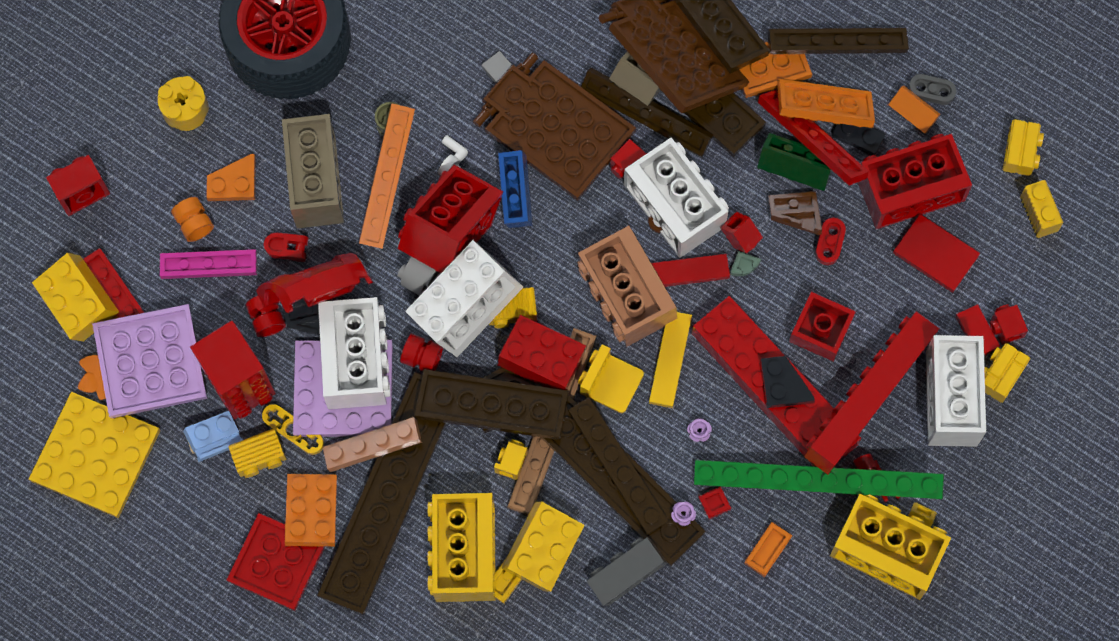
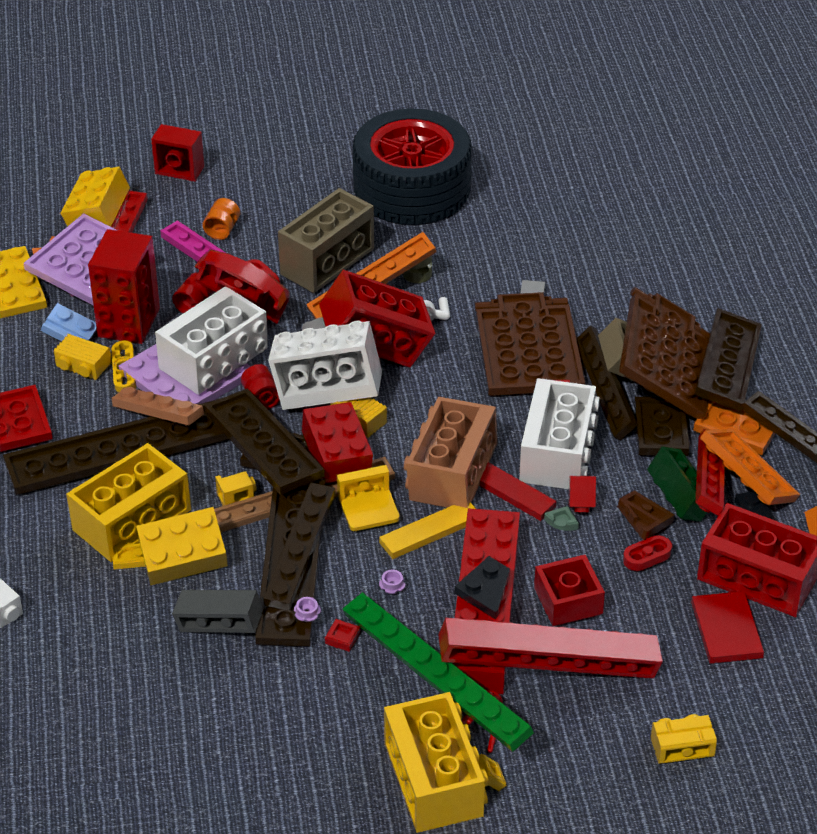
camera: 45 degrees right, 30 degrees down
yellow brick [158,76,209,131] -> none
orange wing [207,154,256,201] -> none
orange plate [285,474,337,547] -> none
blue brick [498,150,533,228] -> none
orange tile [744,522,792,577] -> none
white brick [926,335,986,447] -> none
red tile [955,304,1000,355] -> none
red brick [990,304,1028,345] -> none

